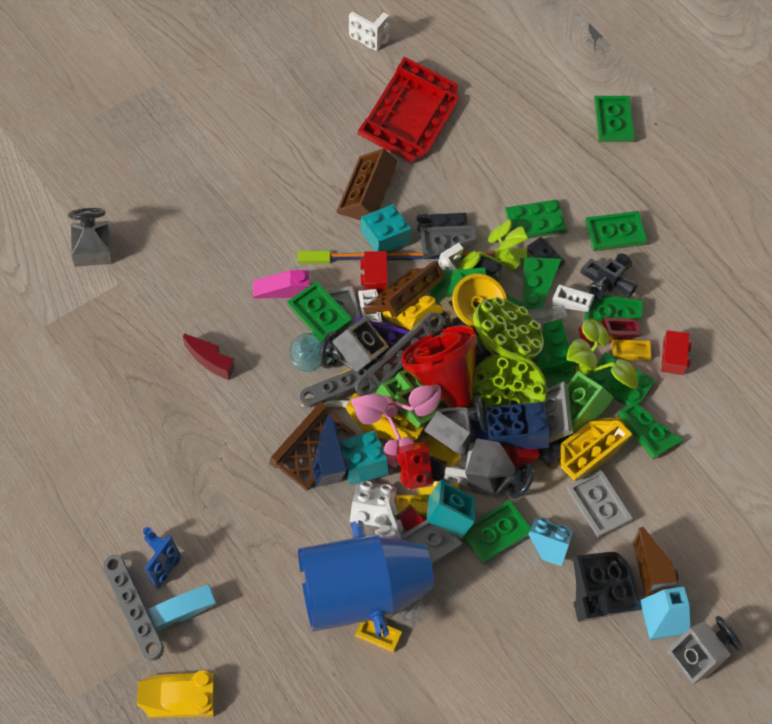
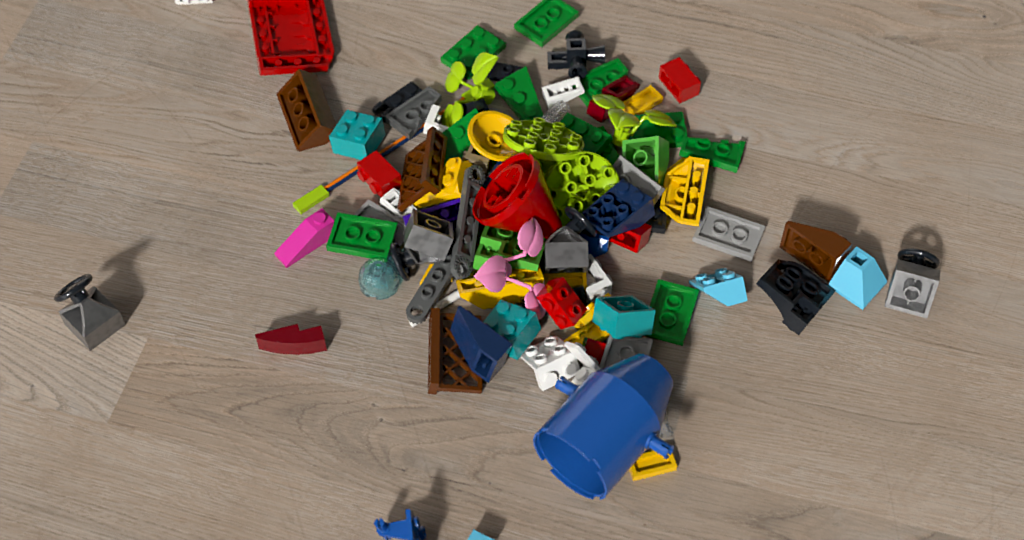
camera: 35 degrees left, 5 degrees down
flat silver piece [465,438,535,499] -> none

